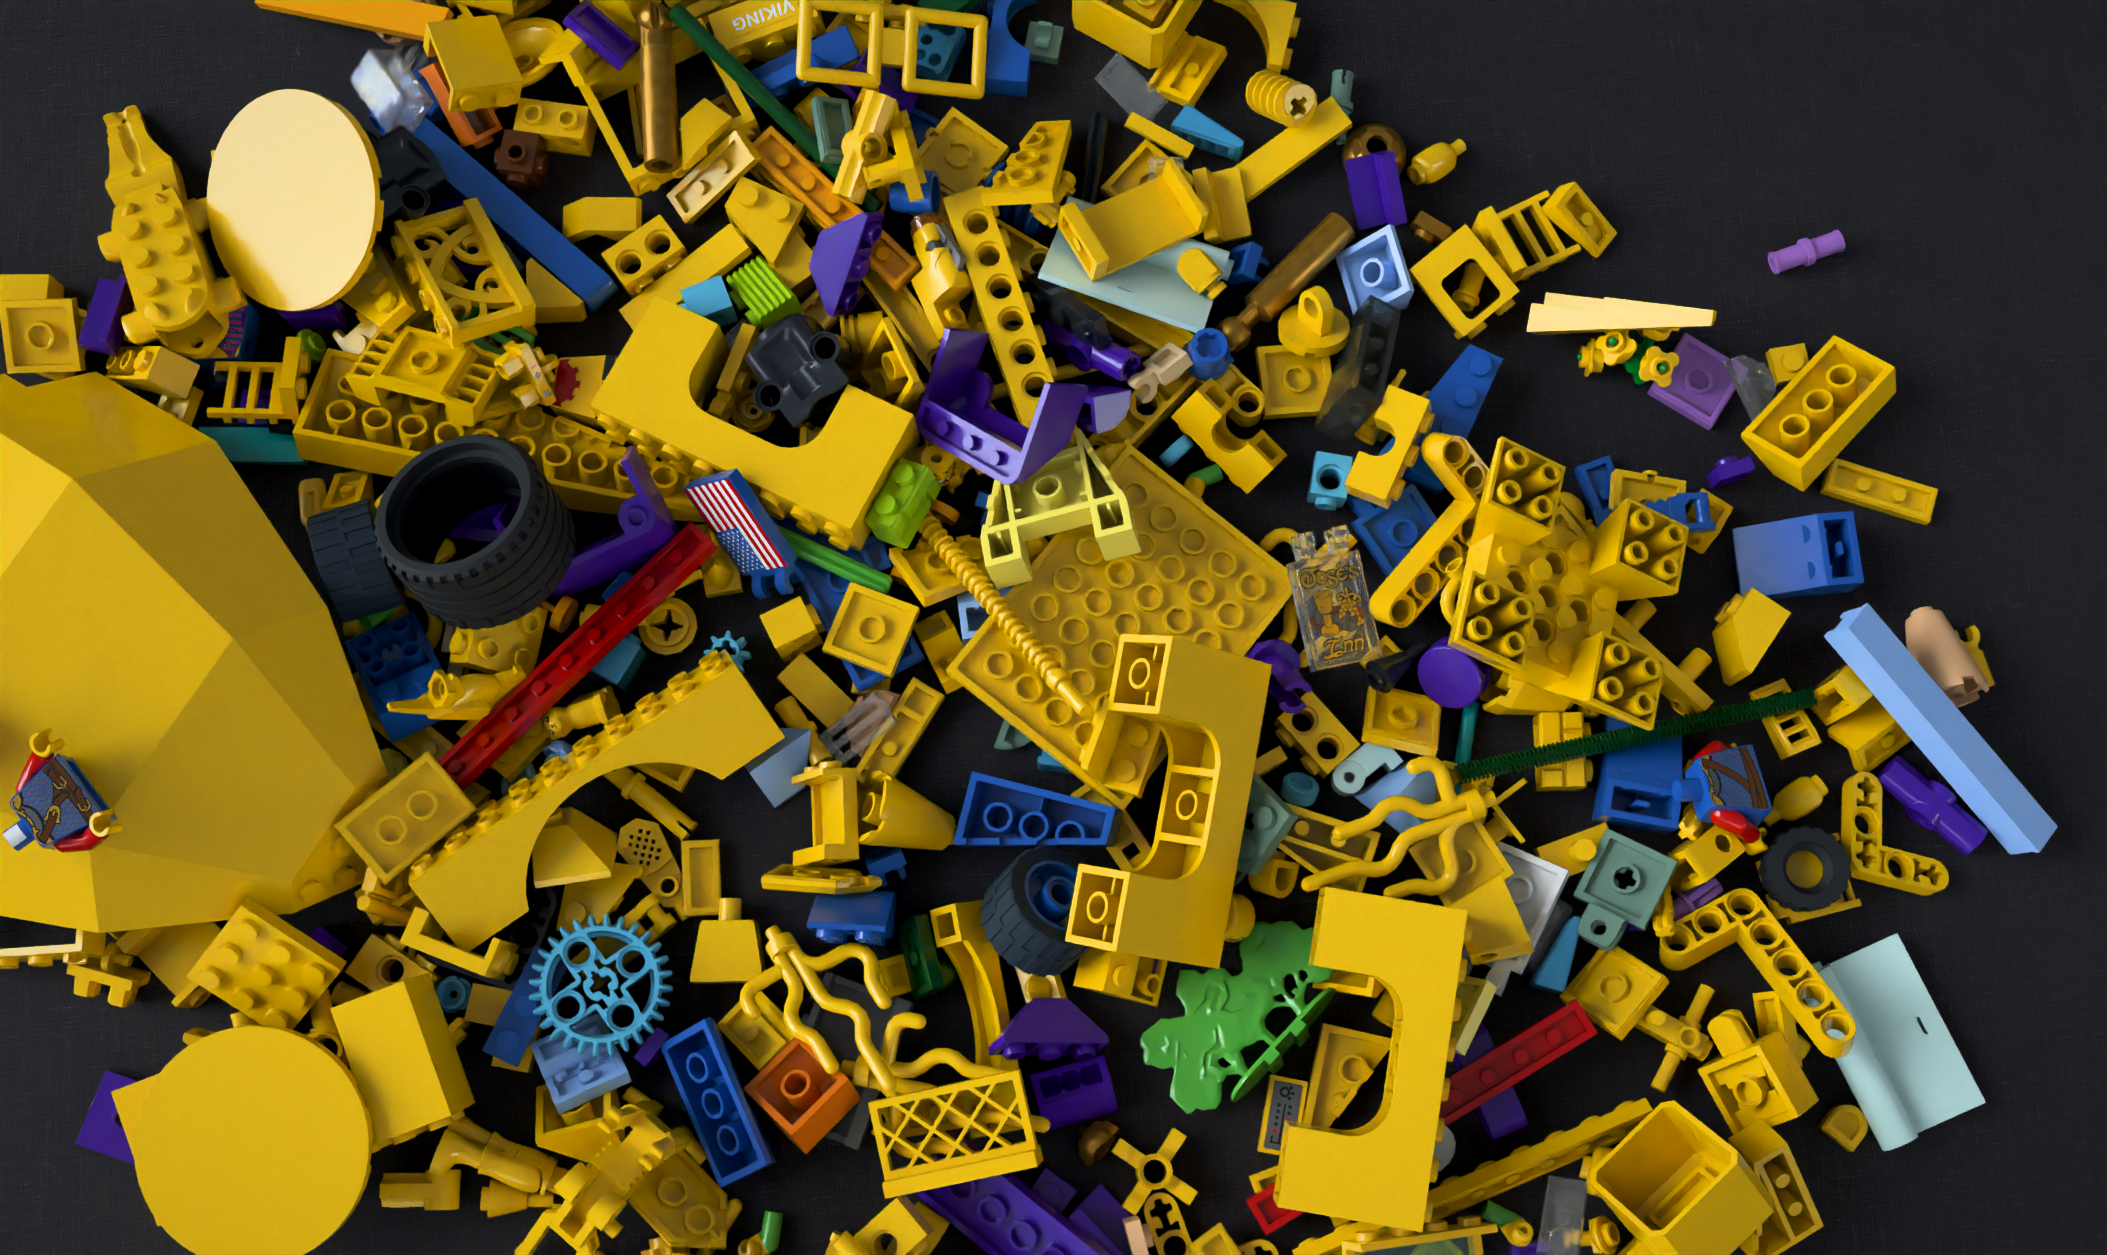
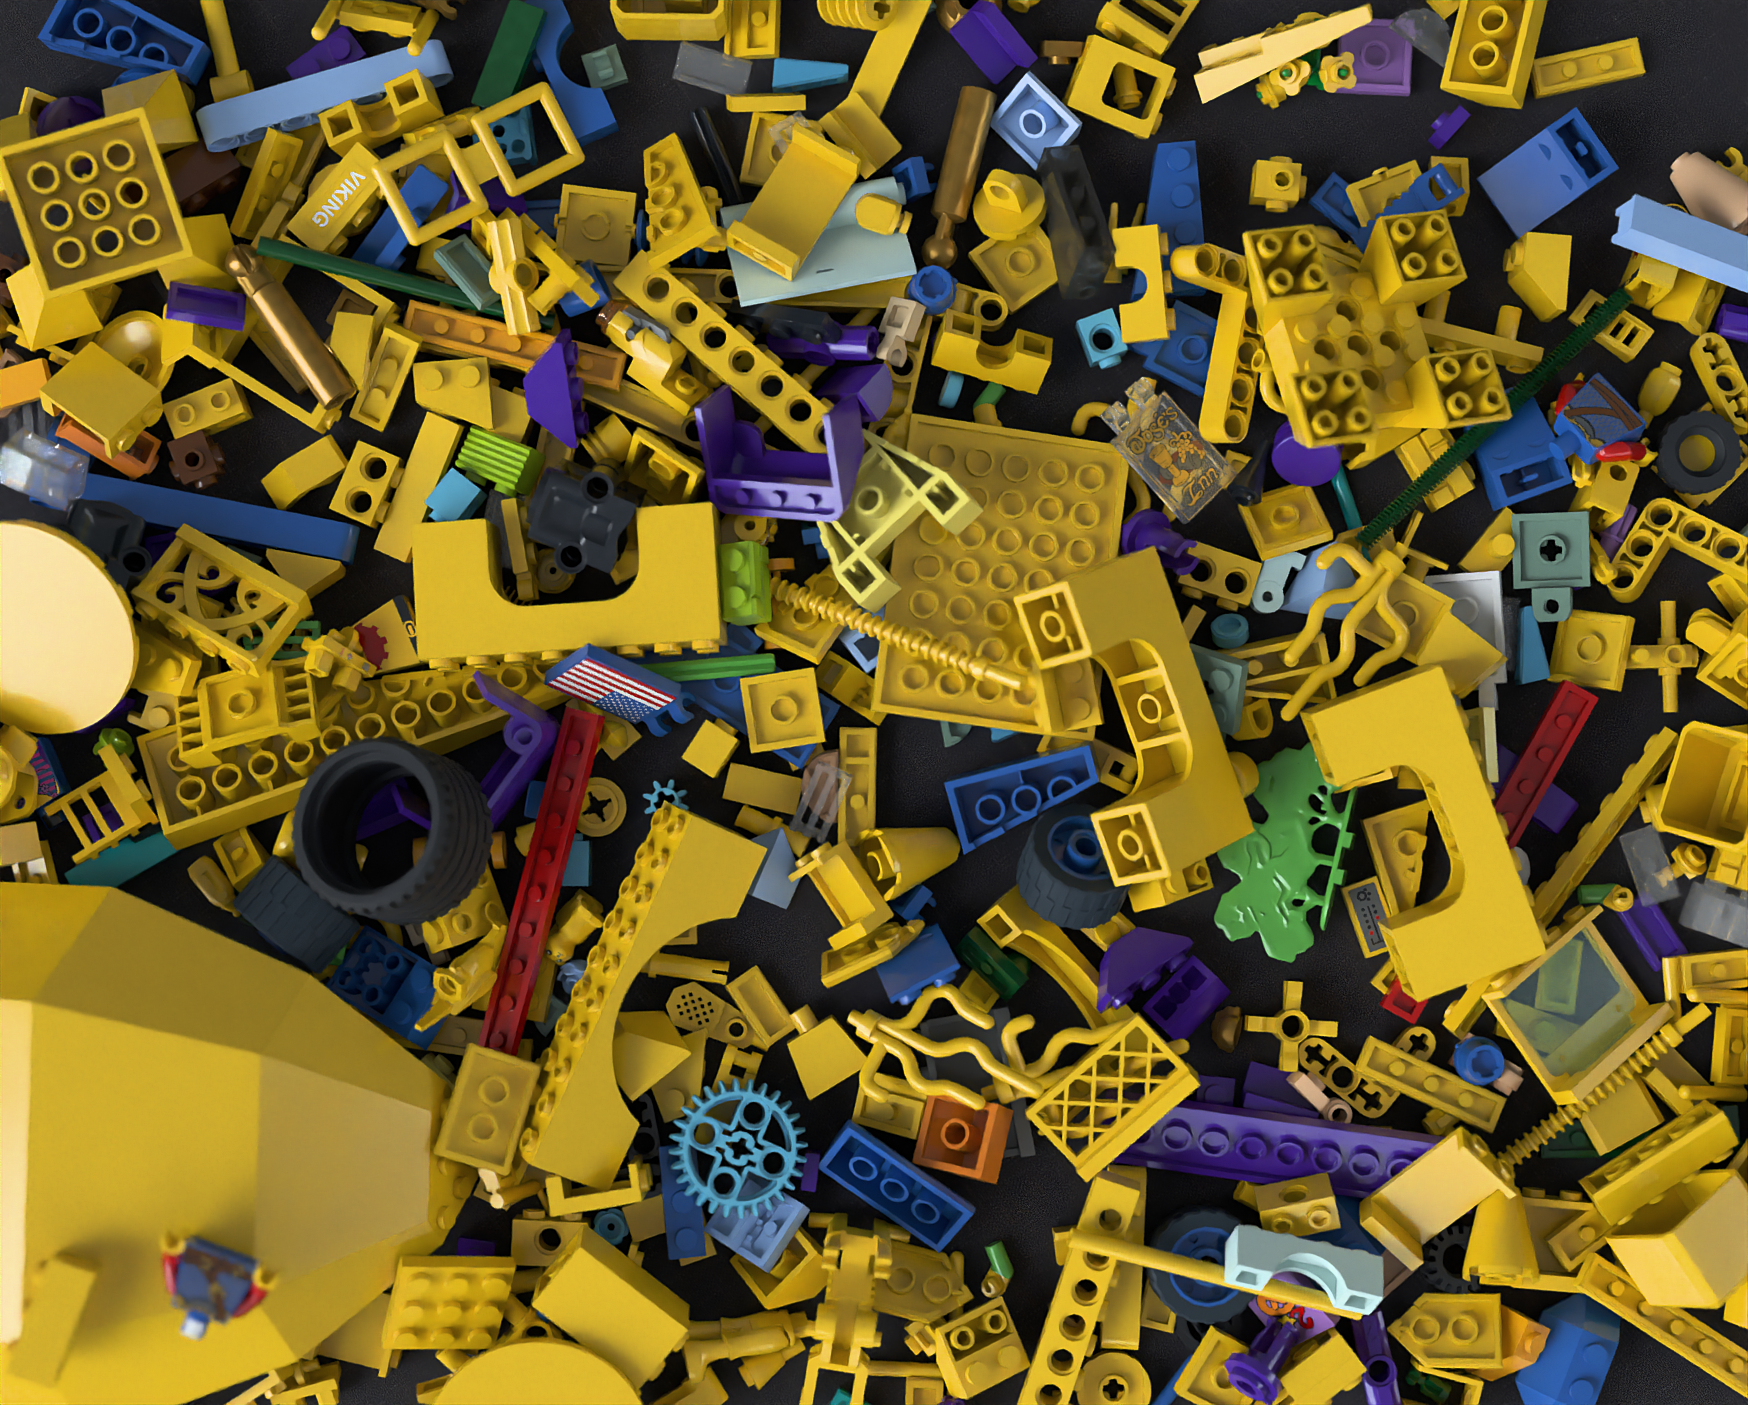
camera: 35 degrees left, 10 degrees up
none -> yellow brick [1249,156,1307,213]

